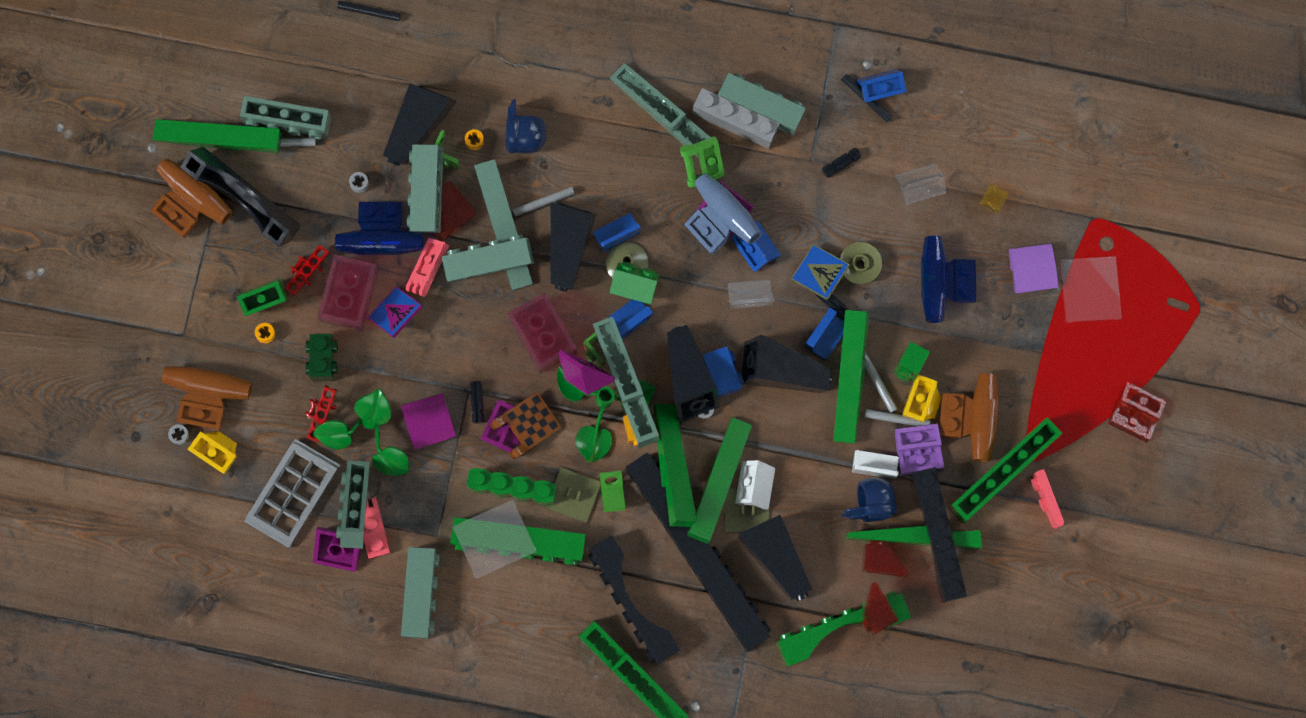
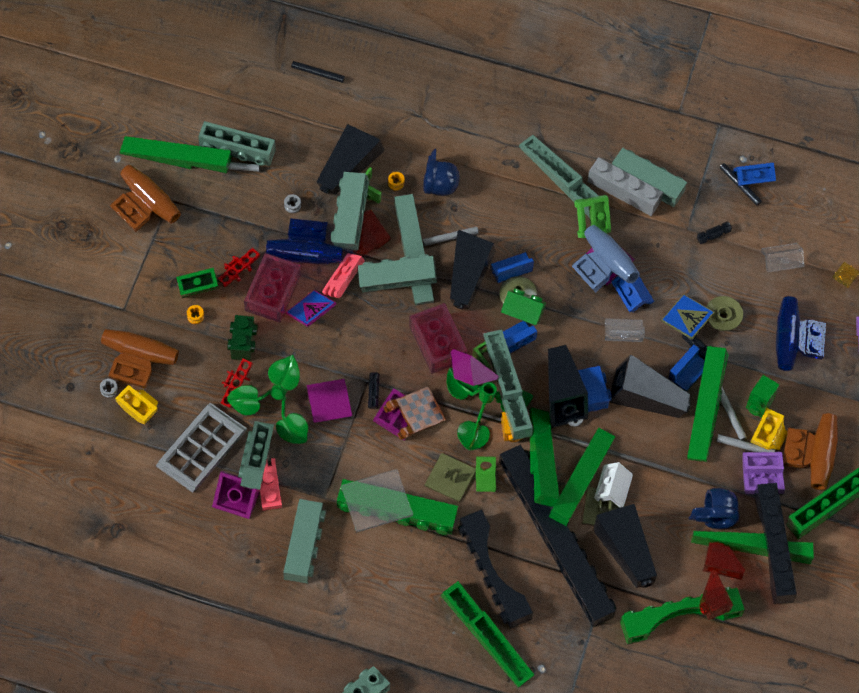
camera: 10 degrees right, 15 degrees down
black arch [180,147,301,247] -> none
green brick [466,468,557,506] -> none
white panel [852,450,899,479] -> none

